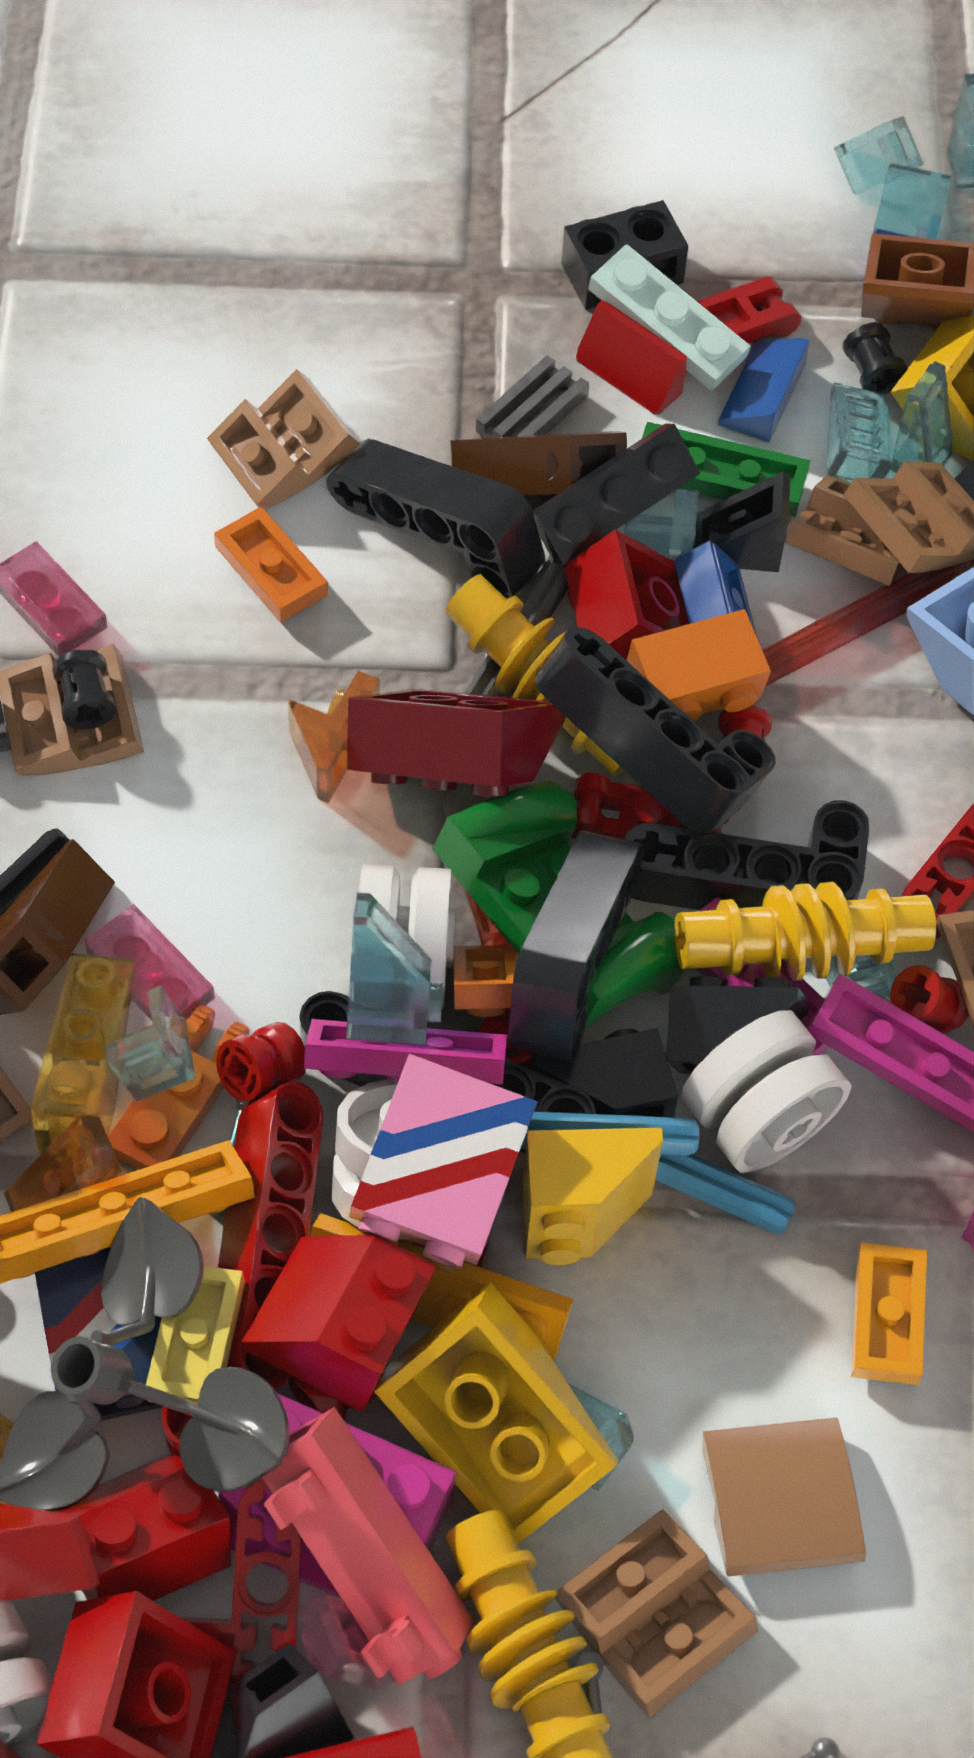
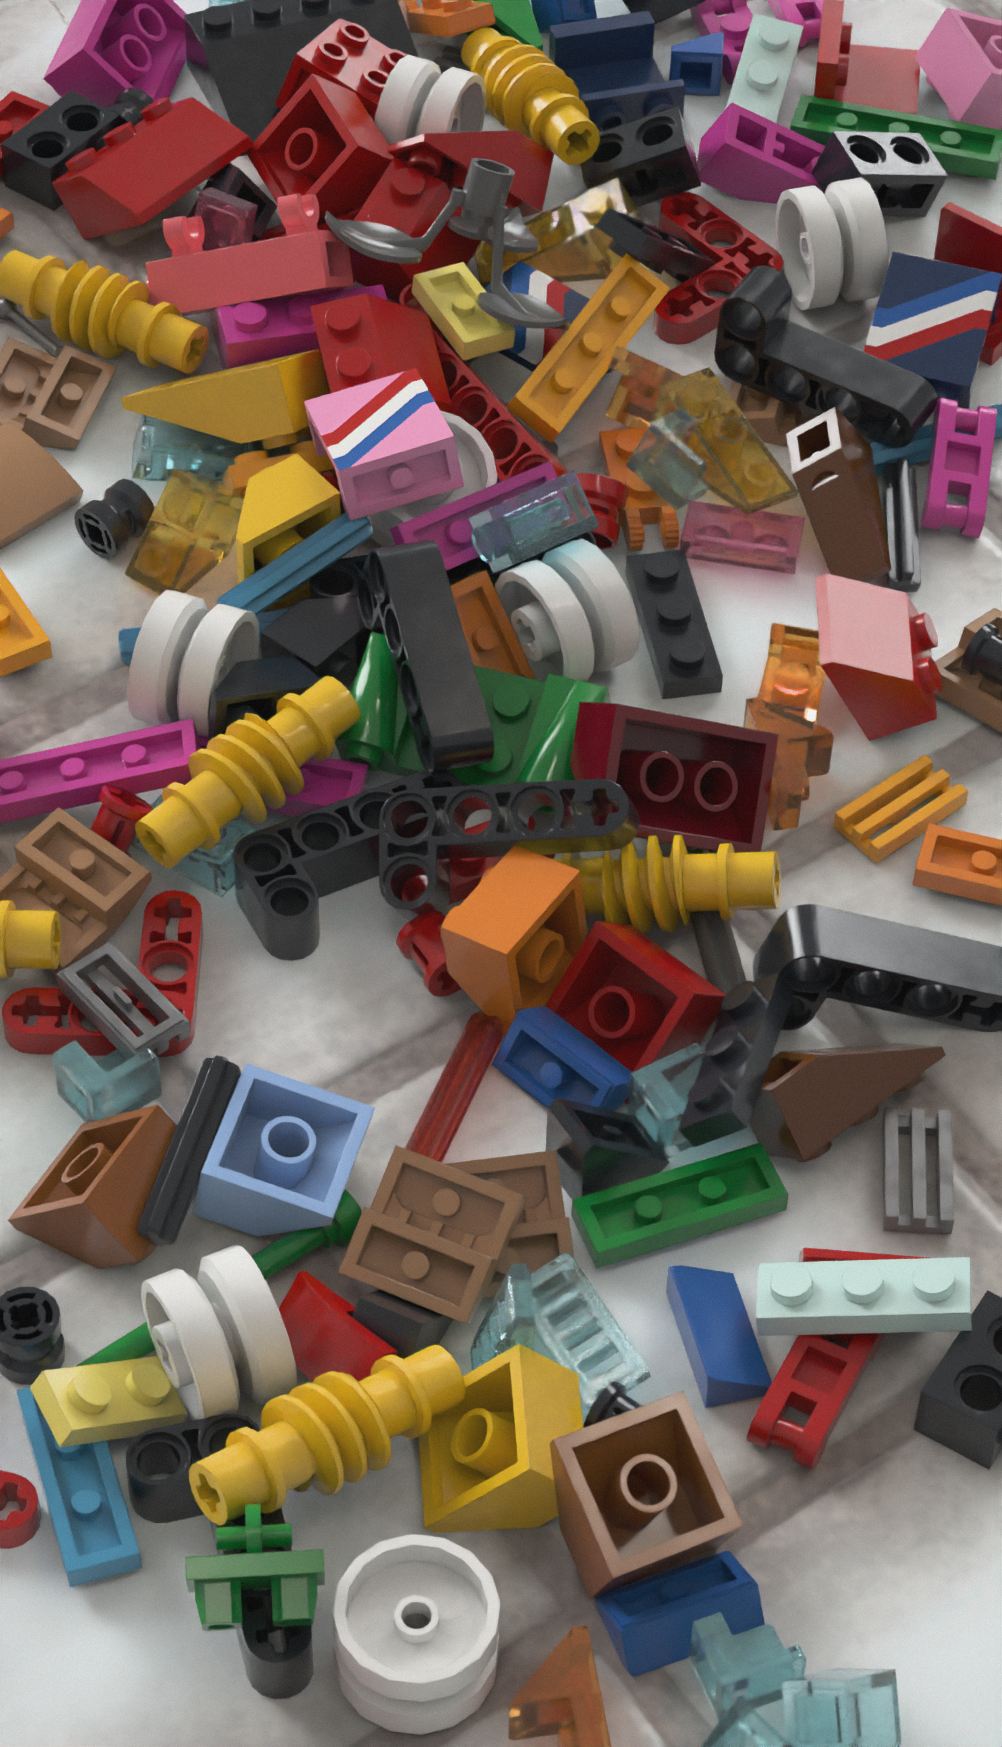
camera: 145 degrees right, 10 degrees down
none -> black wheel [74,478,157,559]
none -> clear yellow slope [125,468,244,595]
none -> black plate [625,549,723,700]
none -> clear orange slope [755,623,827,727]
none -> slope [815,573,942,741]
none -> light orange tile [833,754,968,864]

